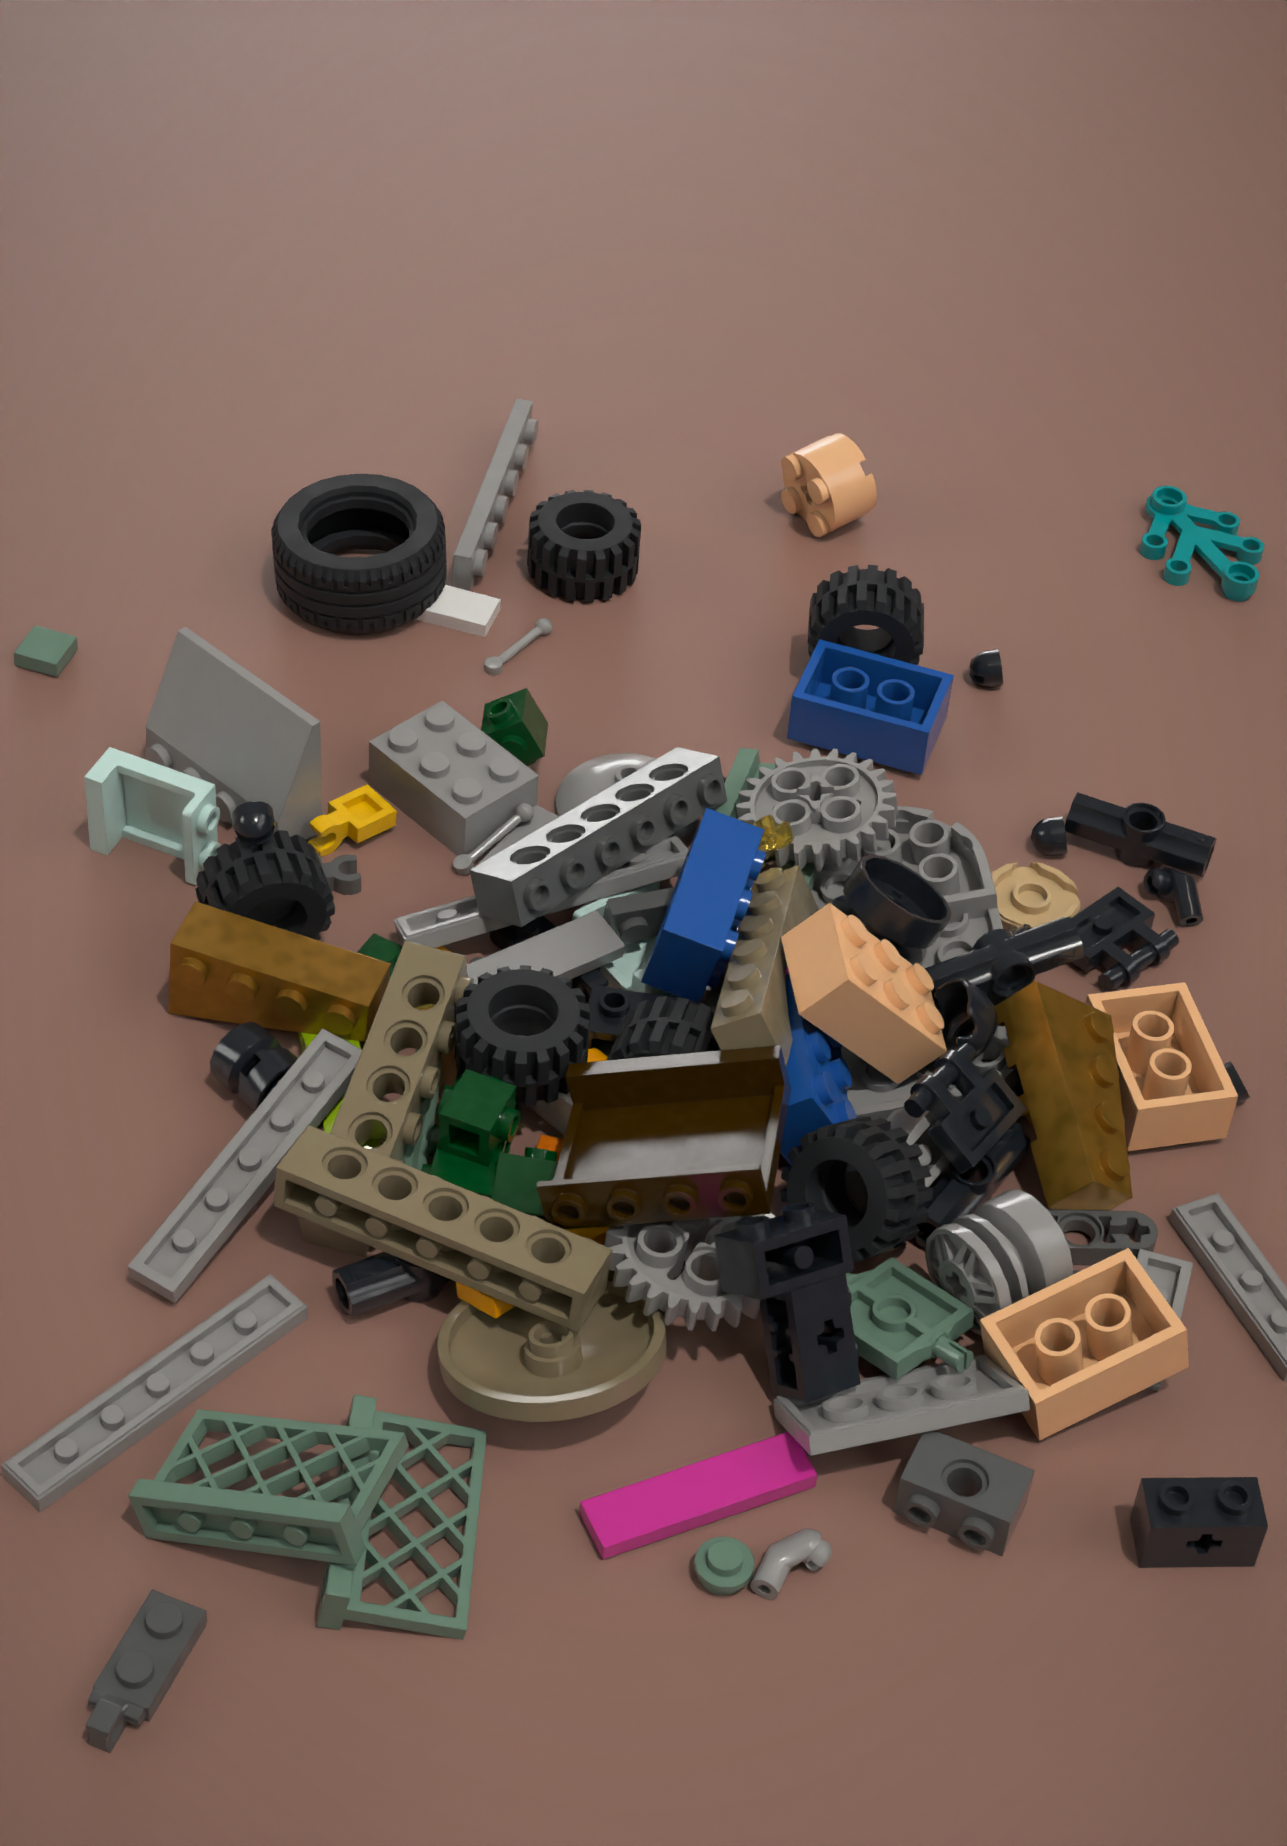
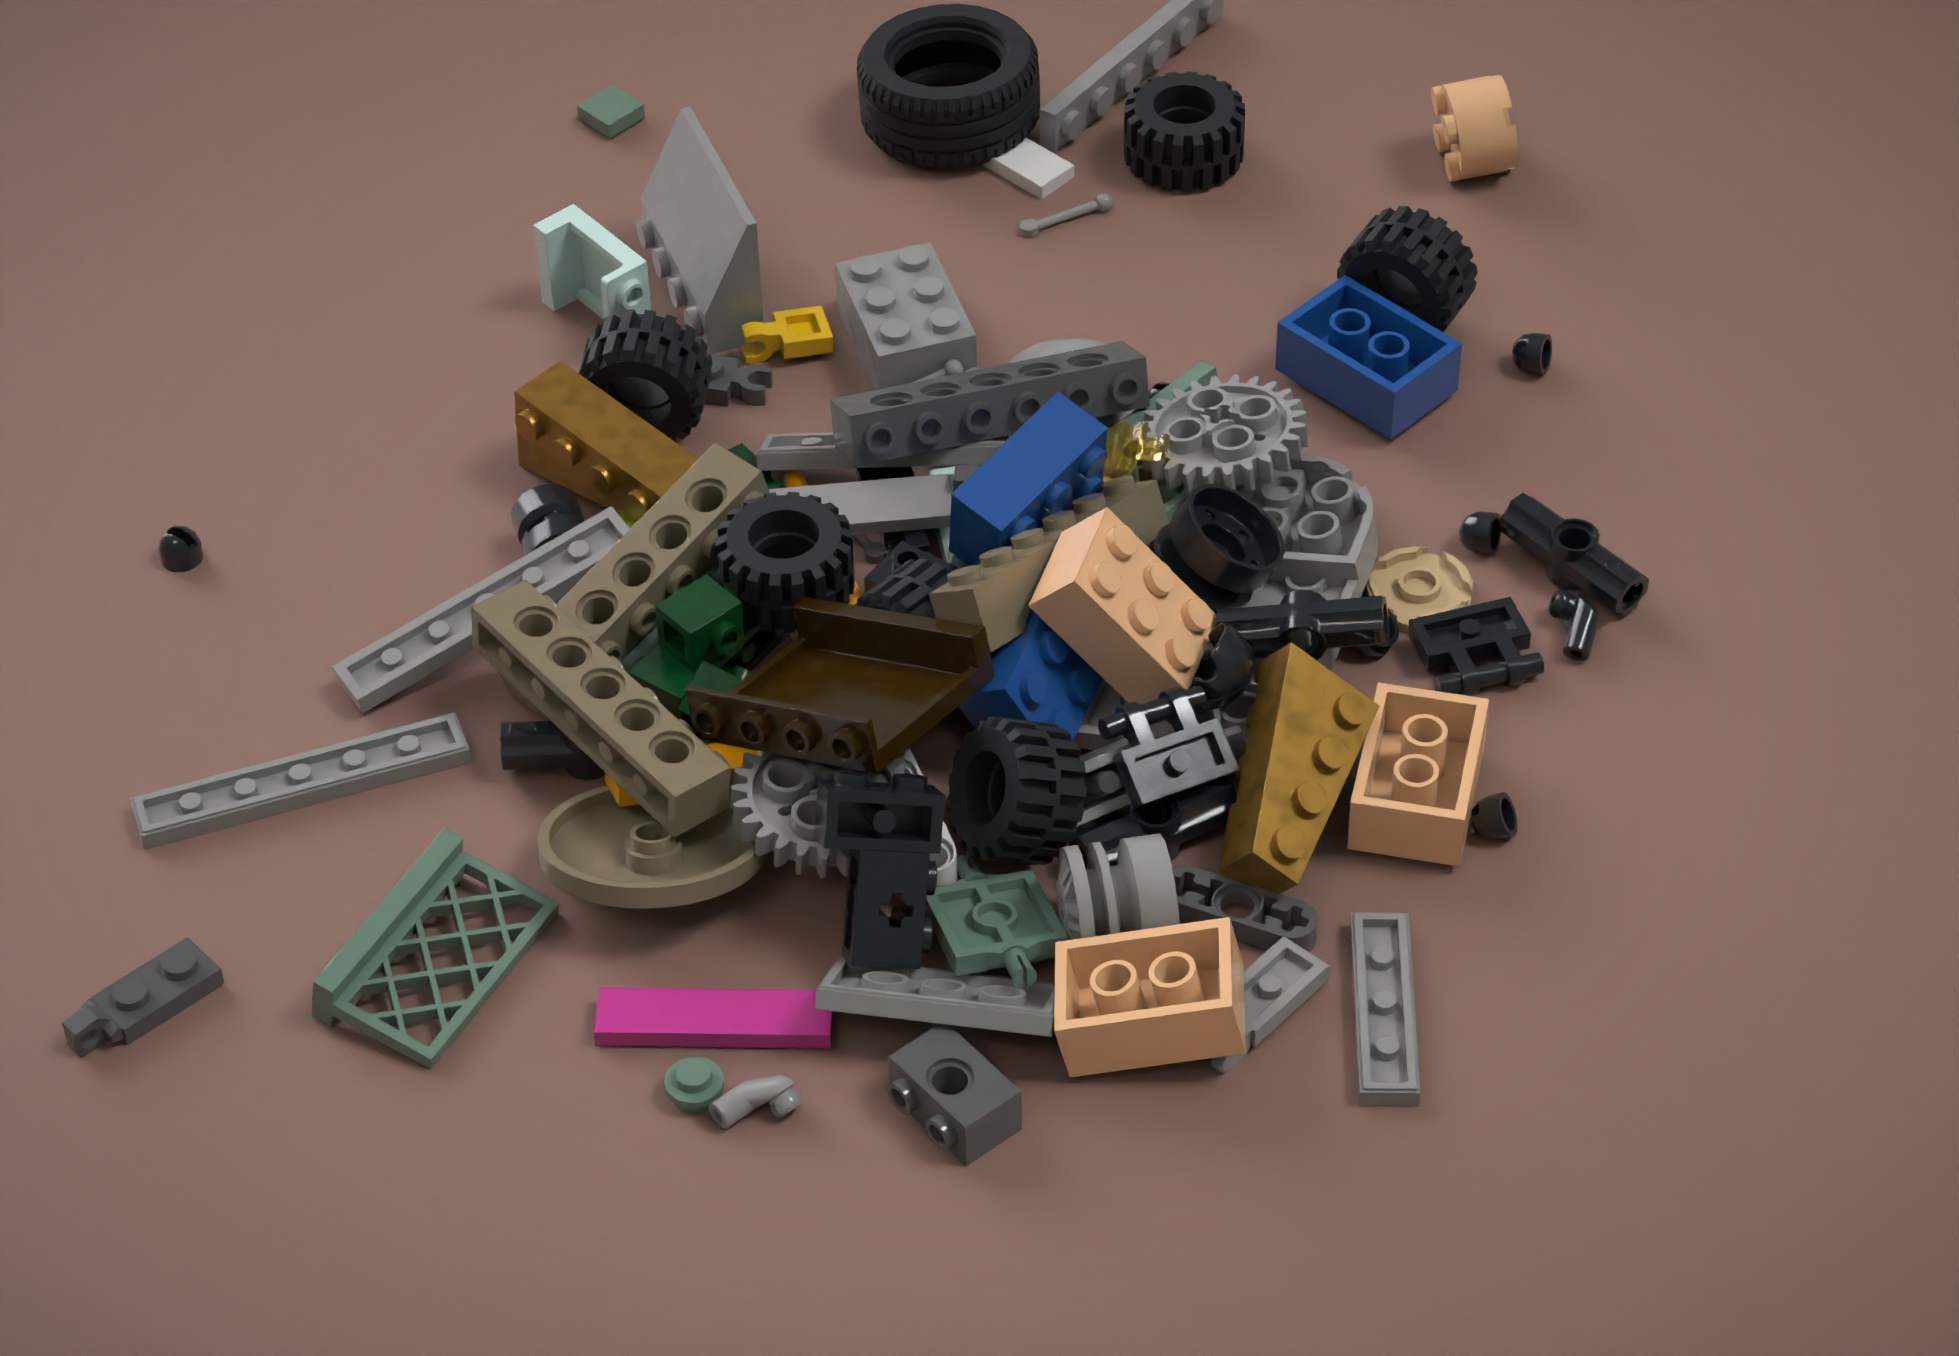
camera: 30 degrees right, 0 degrees up
sand green fence [128,1409,409,1566] -> none
black hinge [232,801,275,846] -> none
dark green brick [481,688,548,766] -> none
black brick [1130,1477,1268,1568] -> none
teal plant [1139,486,1264,601] -> none

